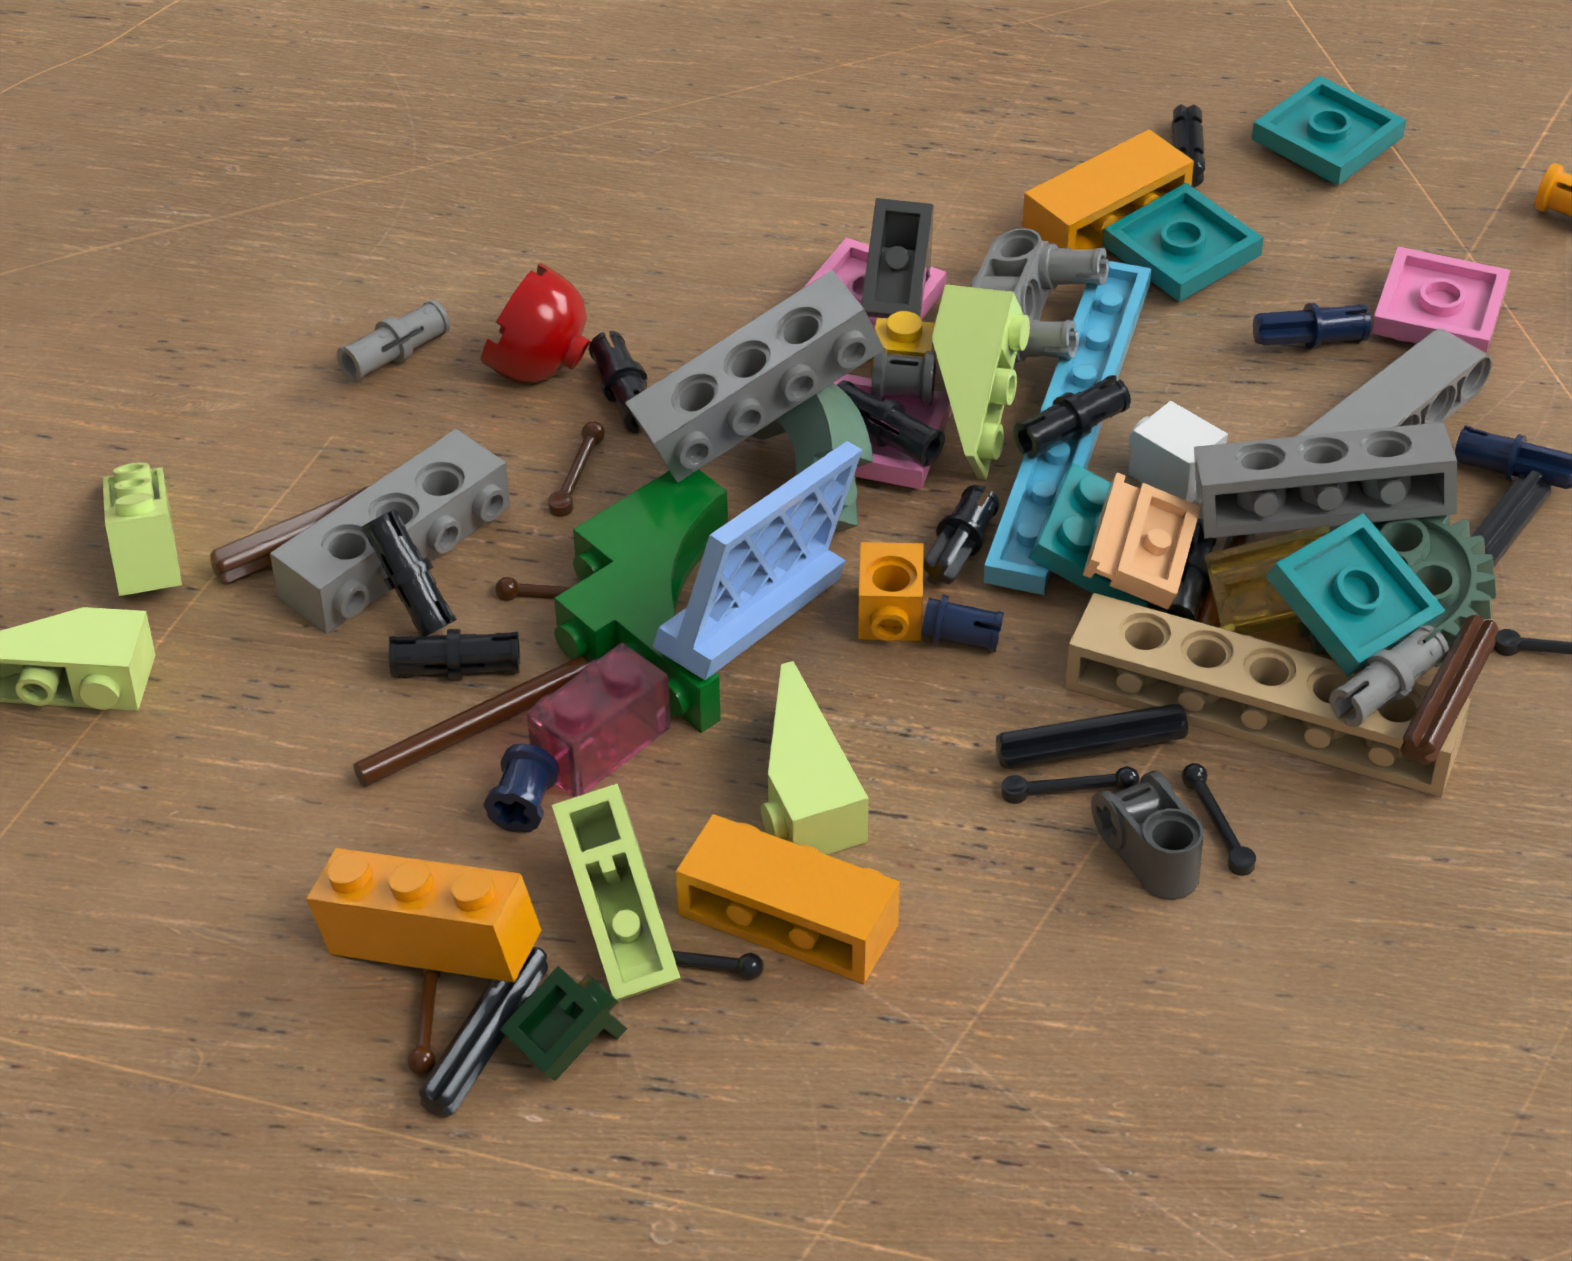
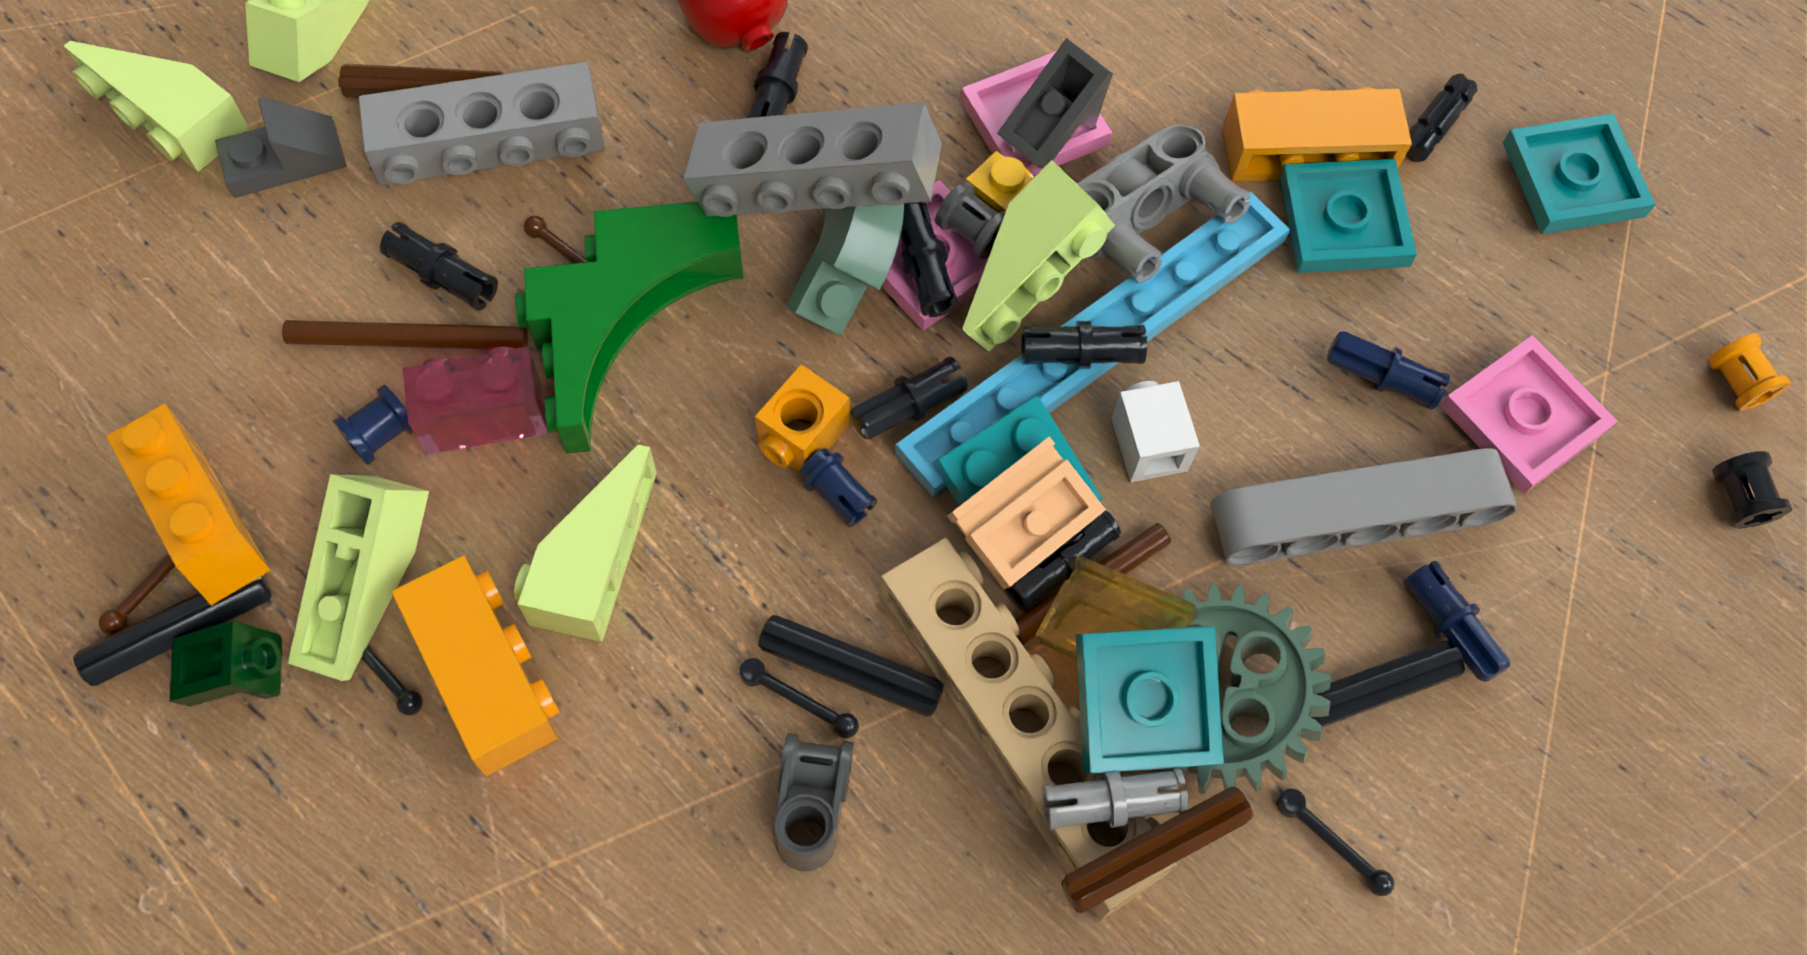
camera: 30 degrees right, 20 degrees up
black pin [360,508,457,637] -> none
reddish brown hinge [548,421,605,517] -> none
light blue fence [653,441,862,680] -> none
black hinge [1181,763,1256,876] -> none
light grey brick [1194,422,1457,539] -> none
none -> dark grey slope [215,98,347,198]

